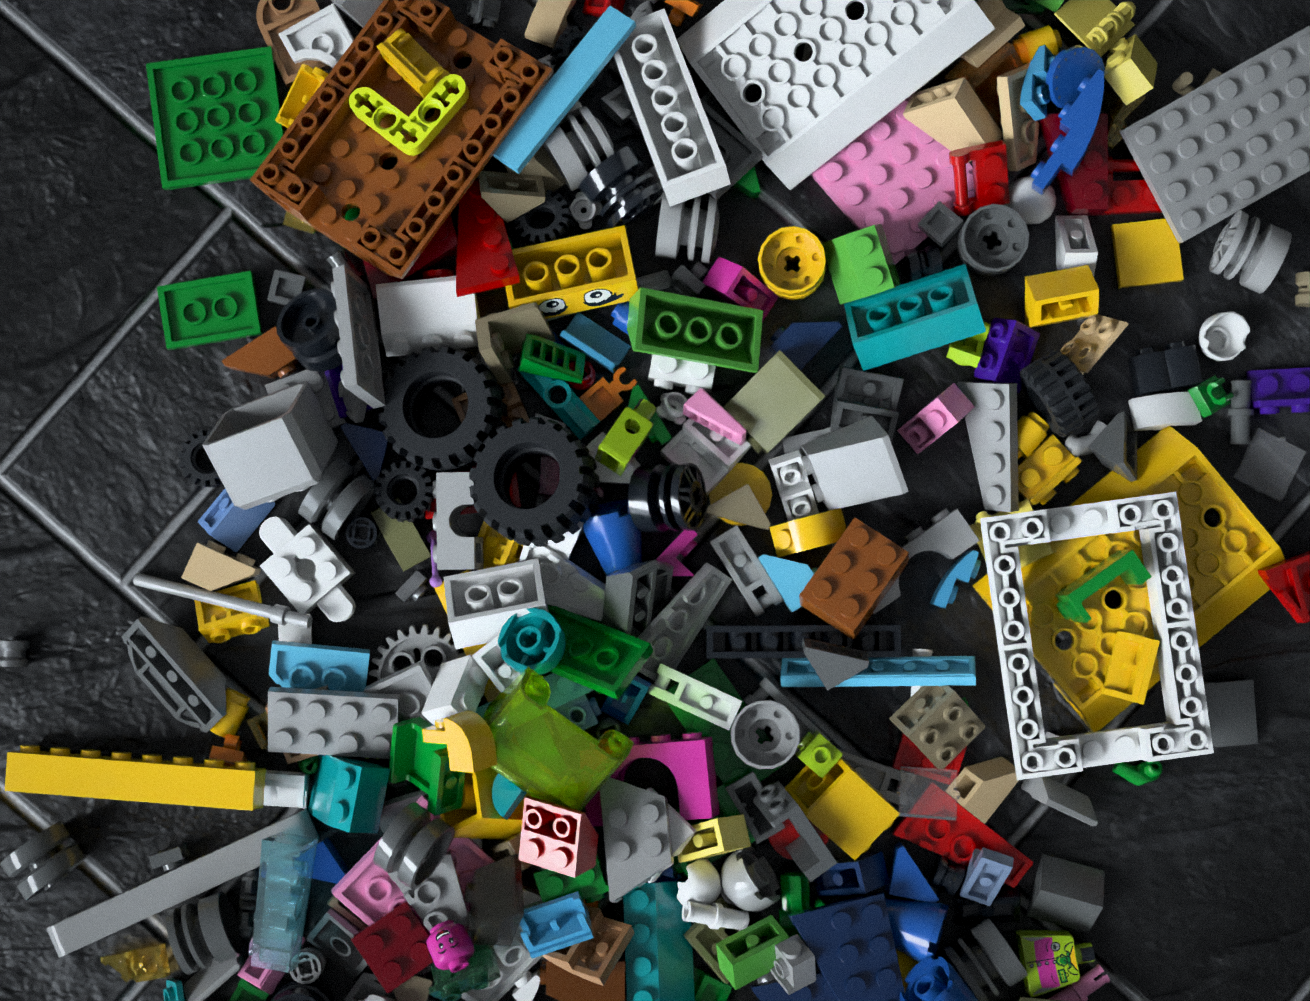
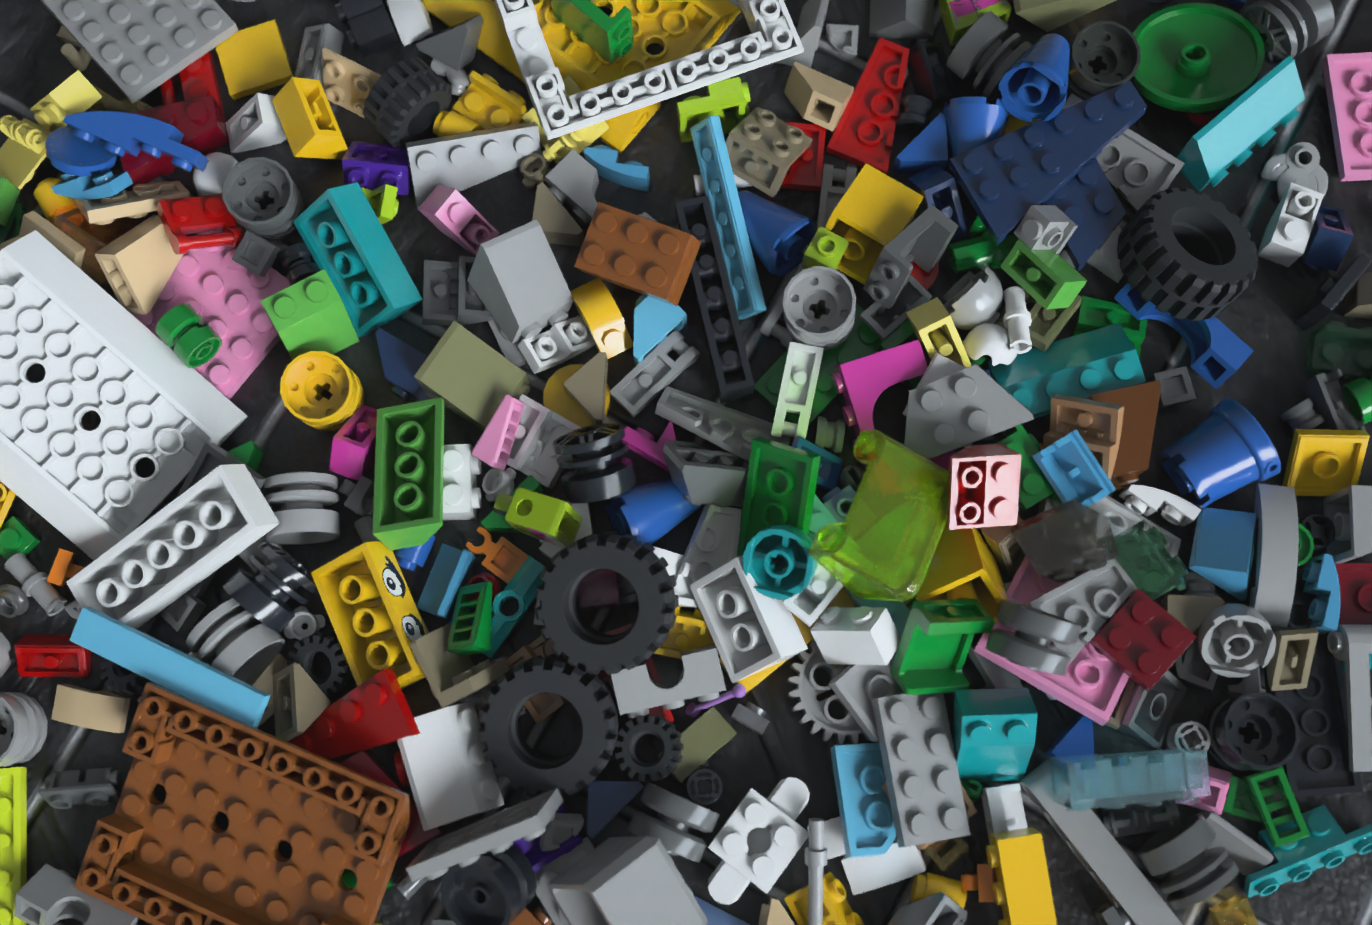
camera: 100 degrees left, 10 degrees down
neon yellow beam [349,74,469,156] -> none
yellow hinge [377,28,450,98] -> none
yellow brick [422,710,498,773] -> none
dark pink head [426,920,475,973] -> none
teal tile [492,773,527,820] -> none
dark grey slope [802,637,869,691] -> none
clear piece [896,766,960,821] -> none
sand blue slope [960,847,1014,906] -> none
none -> green wheel [155,304,222,368]
none -> light grey slope [295,23,344,89]
none -> dark tan plate [519,154,551,188]
none -> dark tan slope [532,182,585,246]
none -> lime plate [677,77,750,143]
none -> blue cone [738,190,817,277]
none -> dark grey wheel [814,416,845,453]
none -> light grey tile [826,23,859,60]
none -> white slope [841,839,926,895]

